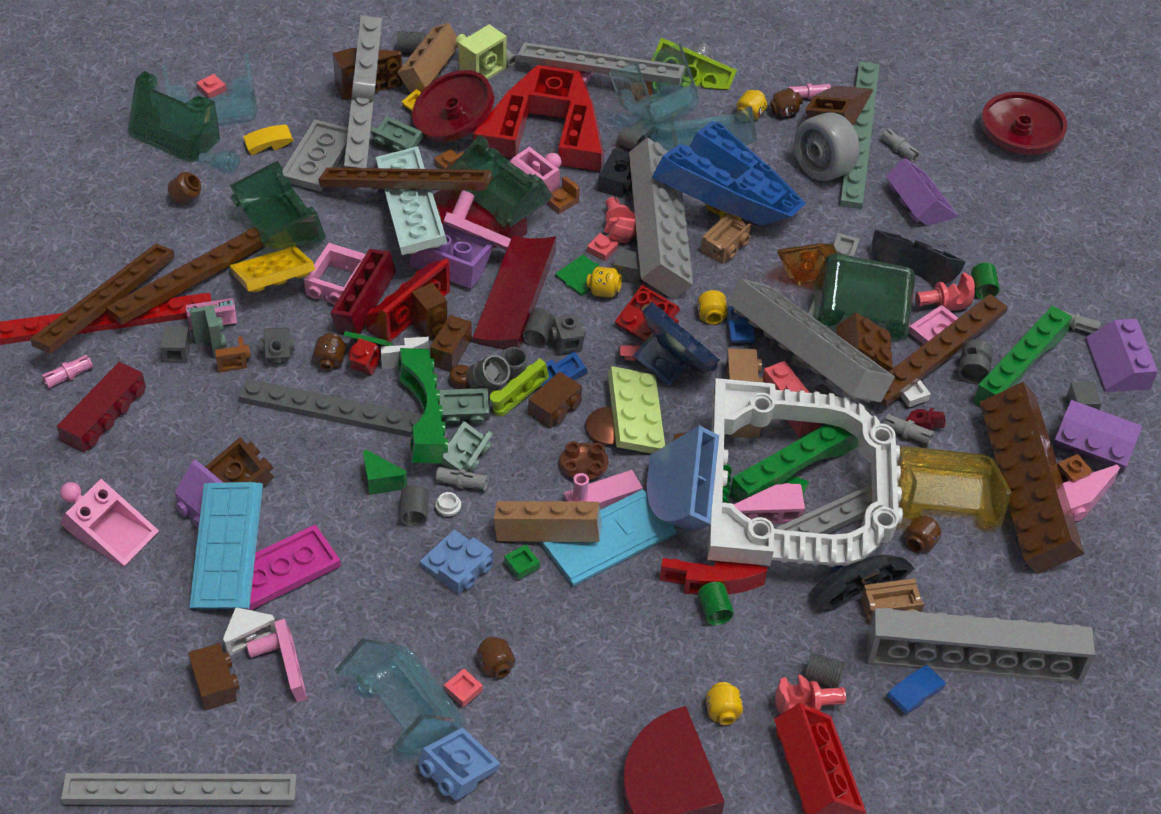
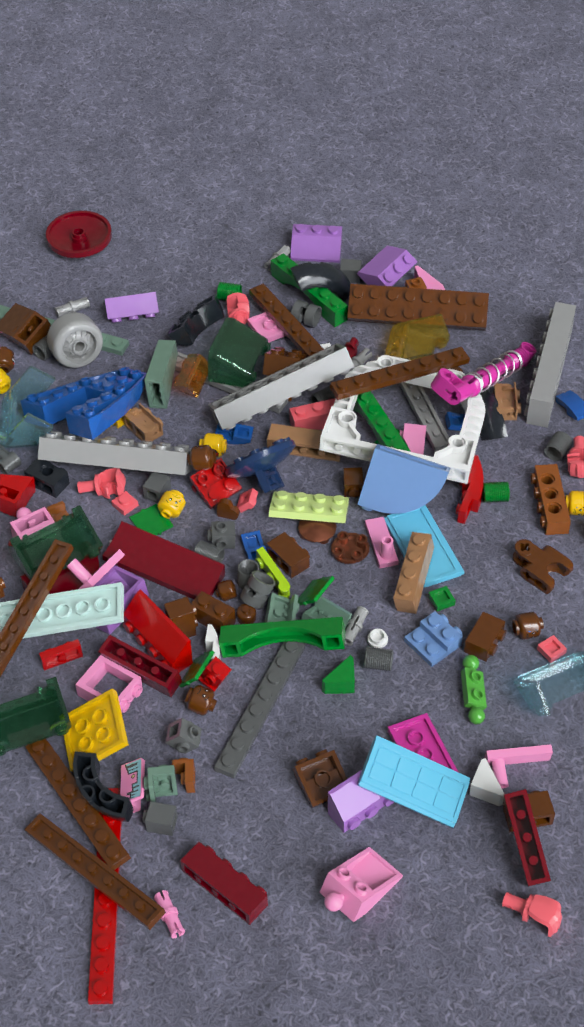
camera: 75 degrees left, 0 degrees up
none -> red plate [39,639,83,670]
none -> black brick [73,751,134,822]
none -> sand green slope [144,340,178,409]
none -> reddish brown head [187,445,217,470]
none -> reddish brown piece [216,579,237,601]
none -> reddish brown tile [217,498,240,520]
none -> black brick [290,262,351,301]
none -> green piece [298,576,335,606]
none -> reddish brown plate [330,347,470,400]
none -> dark pink piece [431,342,537,405]
none -> bright green plate [461,655,487,724]
none -> reddish brown brick [464,612,507,662]
none -> coral piece [502,892,562,937]
none -> dark red brick [504,789,551,887]
none -> reddish brown piece [513,539,573,594]
none -> dark orange brick [530,464,571,535]

